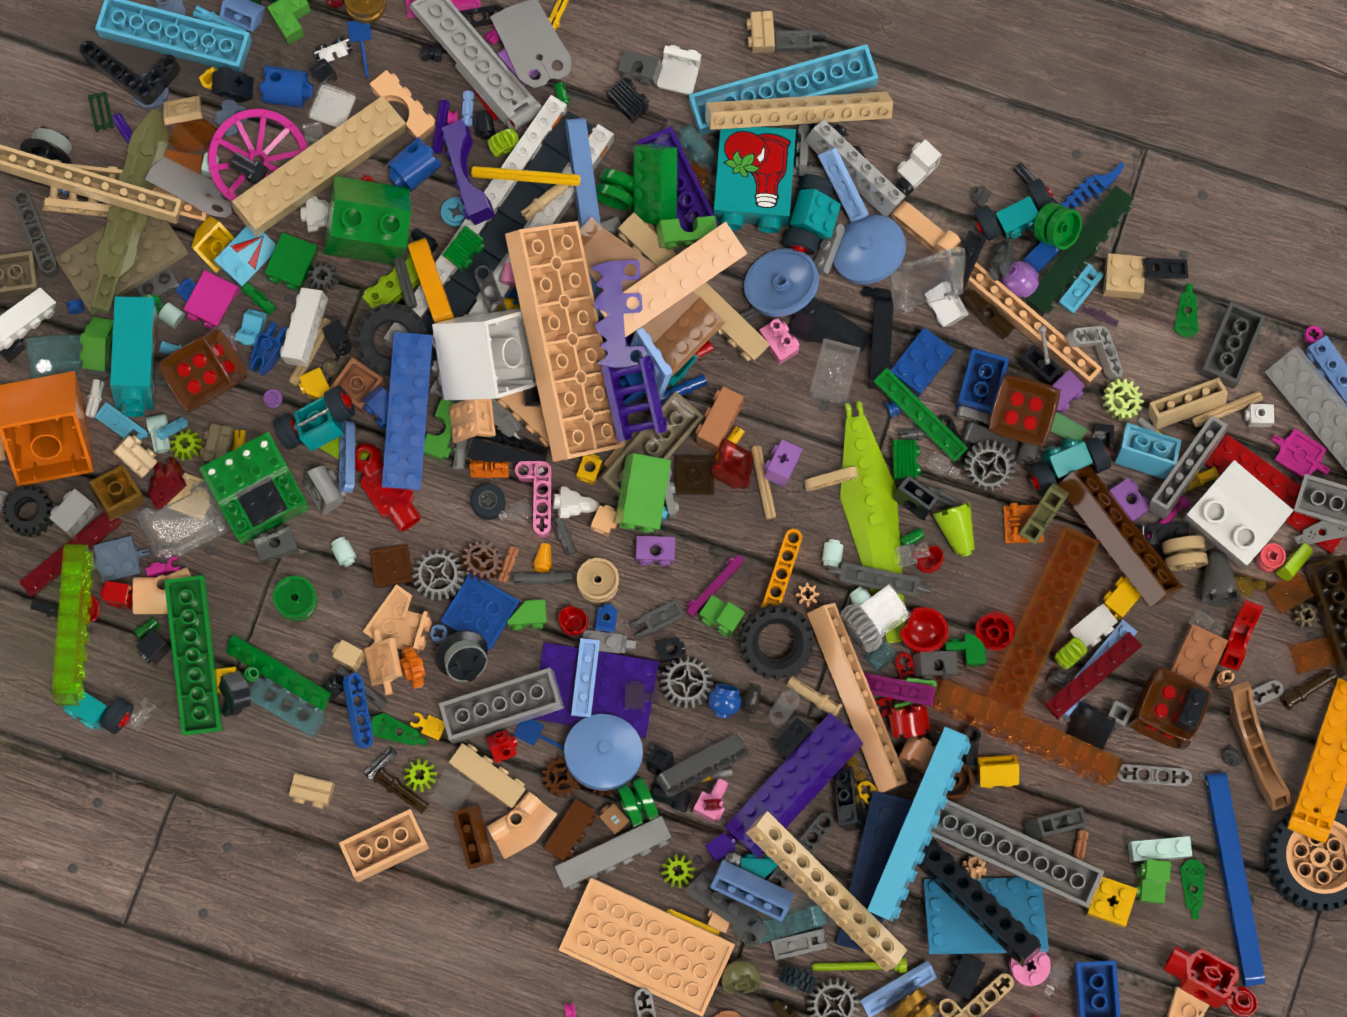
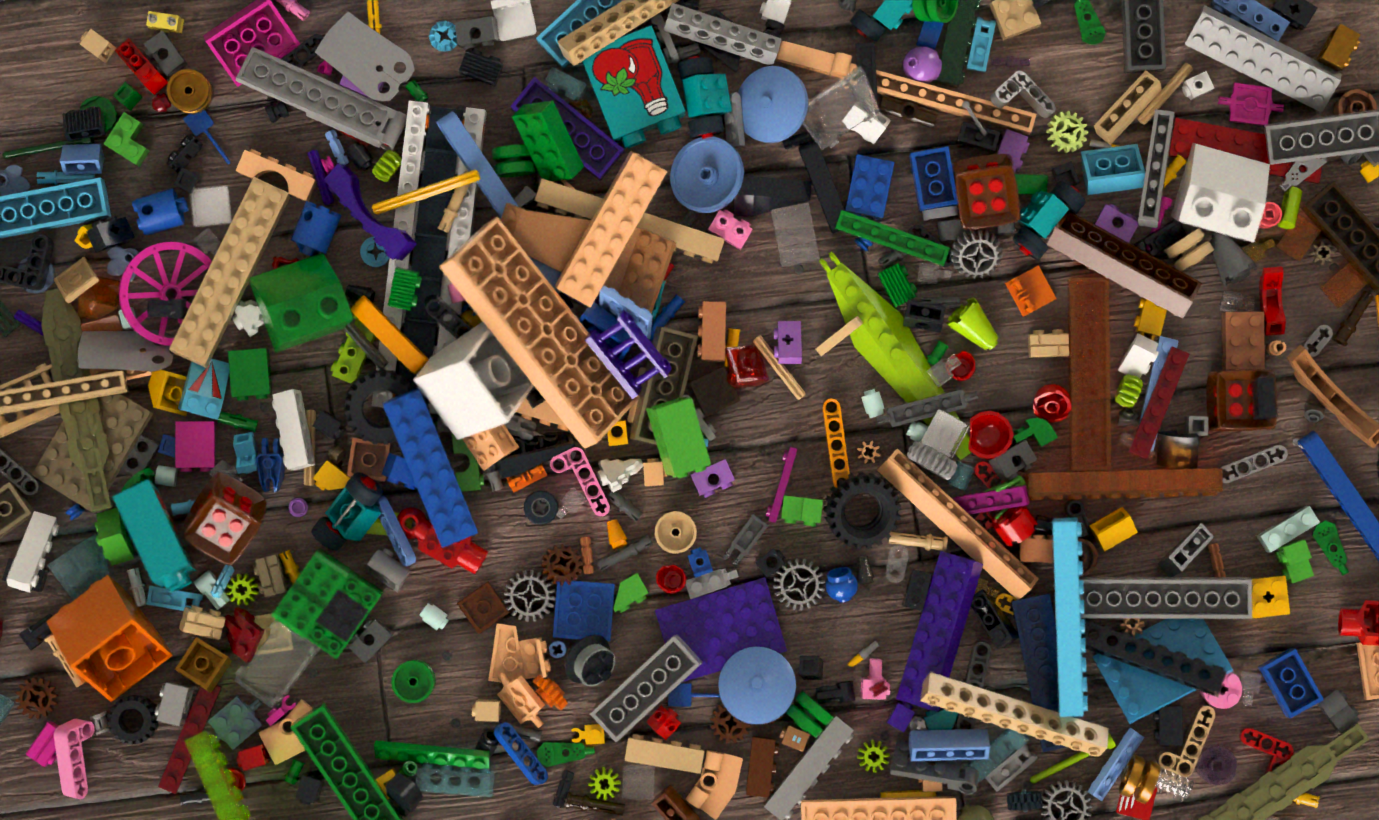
camera: 25 degrees left, 10 degrees up
dark grey gear [307,261,339,294] -> none
light blue plate [571,638,600,718] -> none
piece [592,260,646,368] -> none
clear purple brick [625,681,658,710] -> none
bright green arch [656,216,717,250] -> none
dark grey beam [656,735,749,797] -> none
light blue plate [818,147,869,222] -> none
dark grey hinge [989,240,1013,281] -> none
olive arch [1020,483,1070,545] -> none
none -> medium azure gear [429,21,458,52]
none -> tan brick [1028,329,1069,358]

